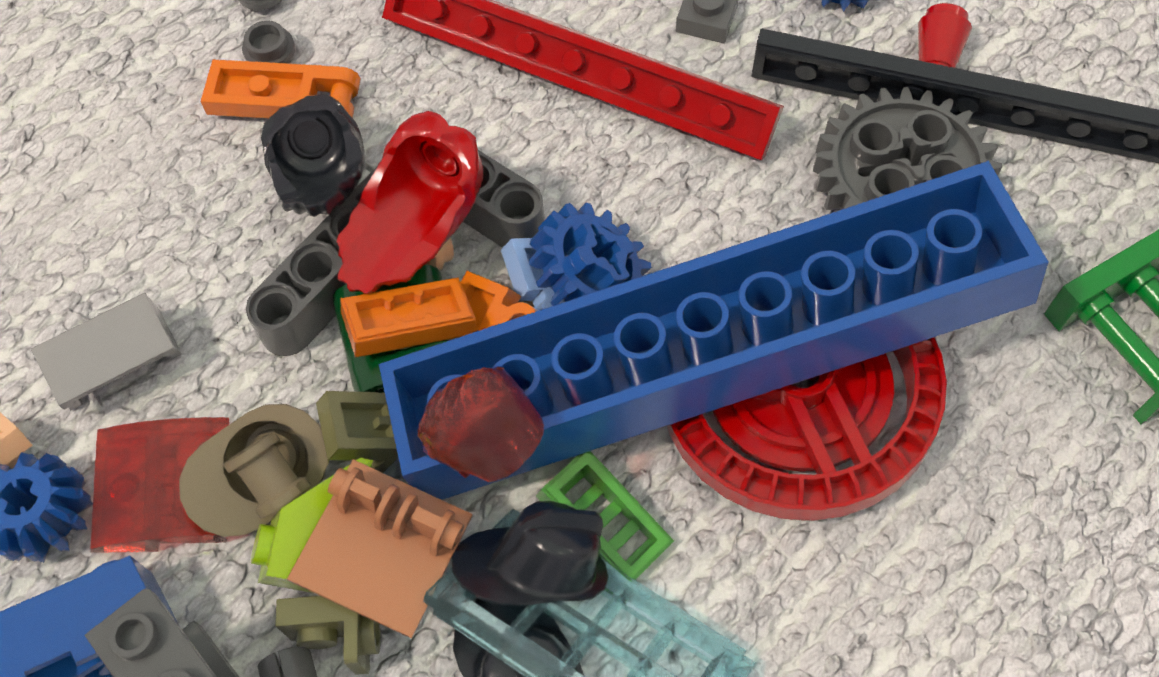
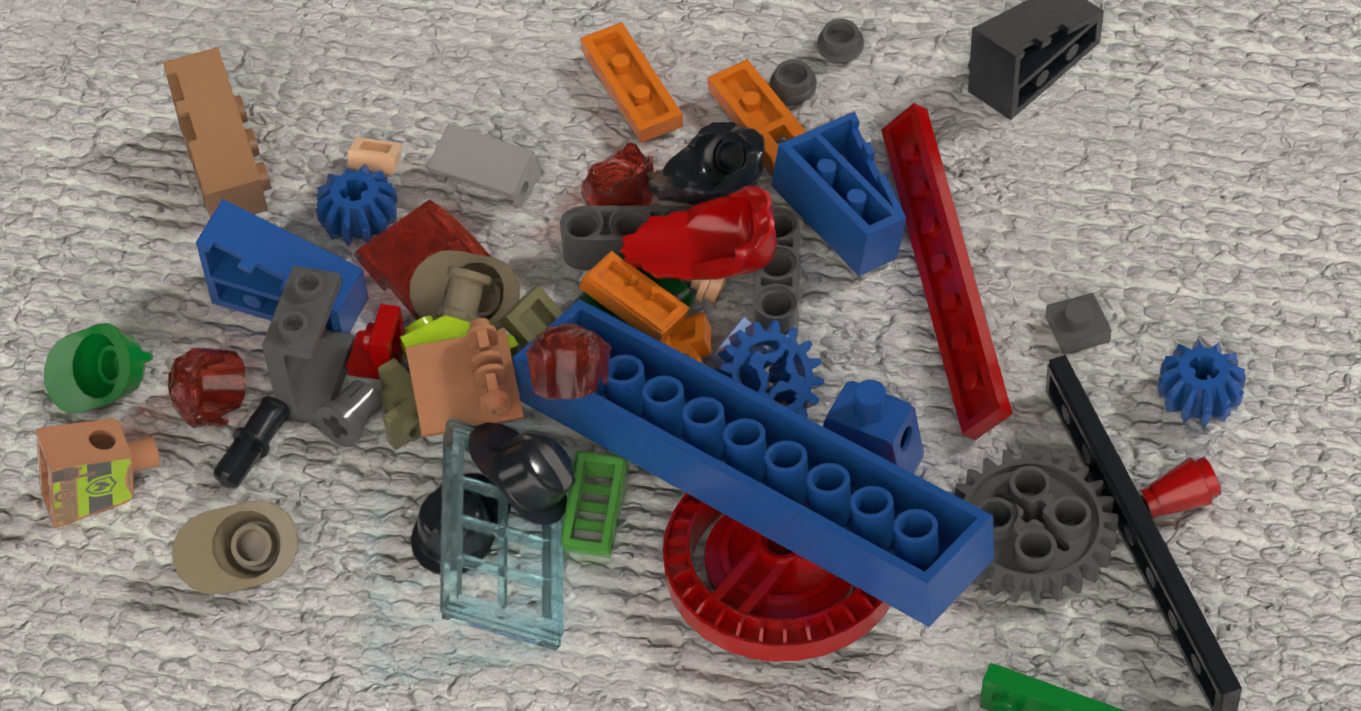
camera: 55 degrees right, 10 degrees down
none -> red bracket [346,304,405,380]
none -> orange plate [580,22,683,143]
none -> clear red hair [581,142,655,206]
none -> blue wedge [771,111,906,276]
none -> blue torso [823,380,924,474]

